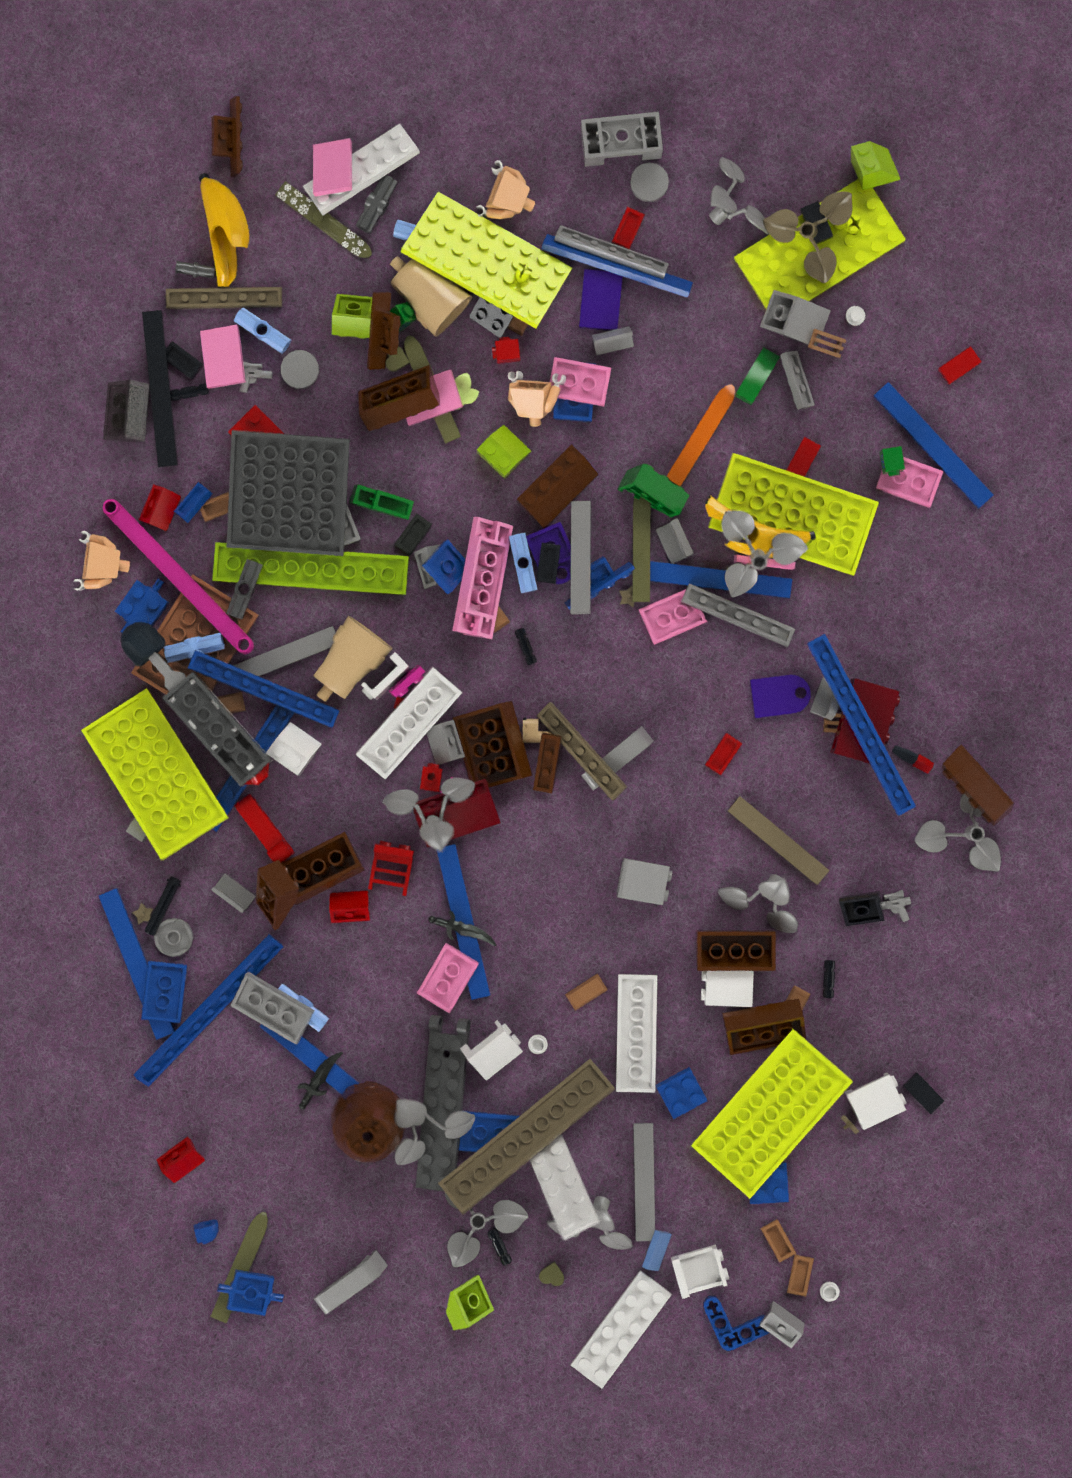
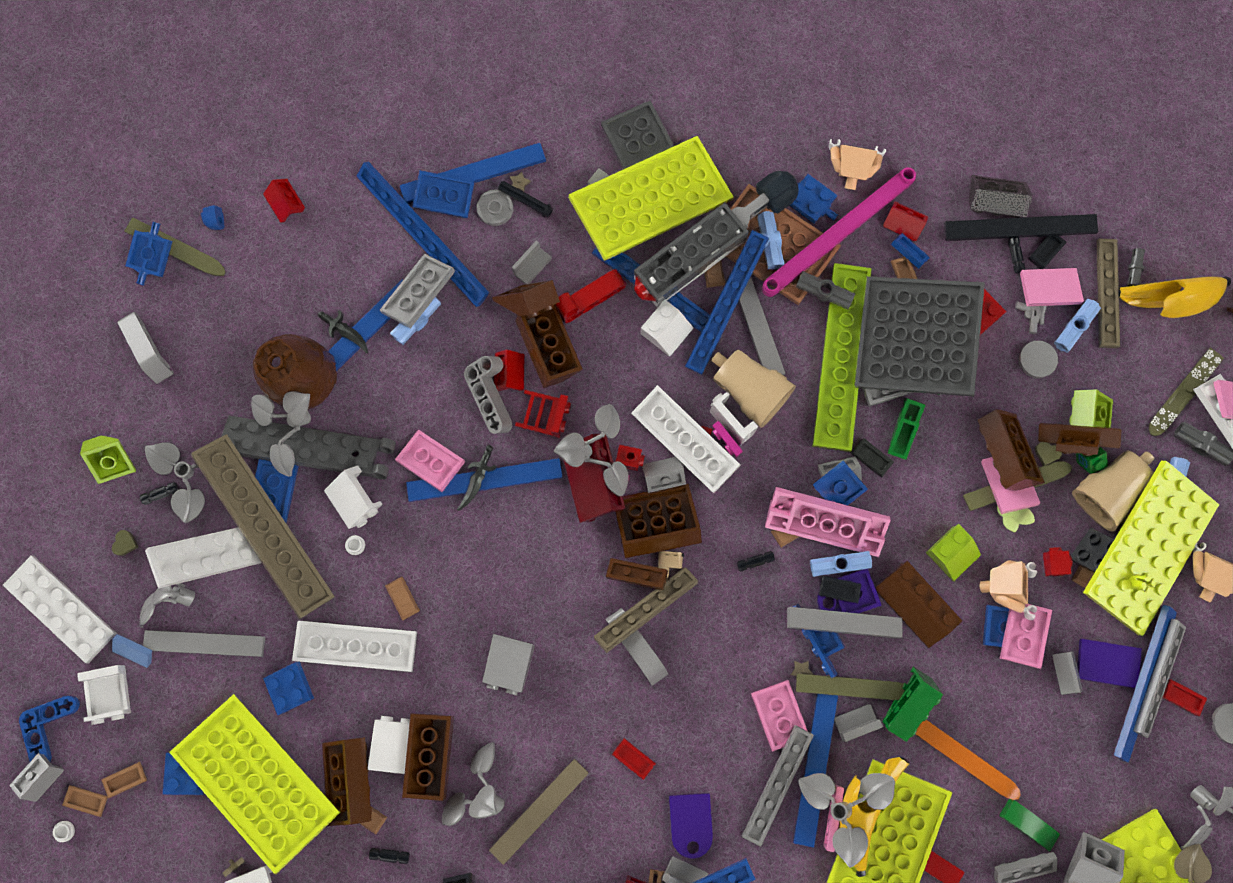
camera: 95 degrees right, 10 degrees down
none -> light grey beam [464,356,512,434]
none -> dark grey plate [601,101,674,169]

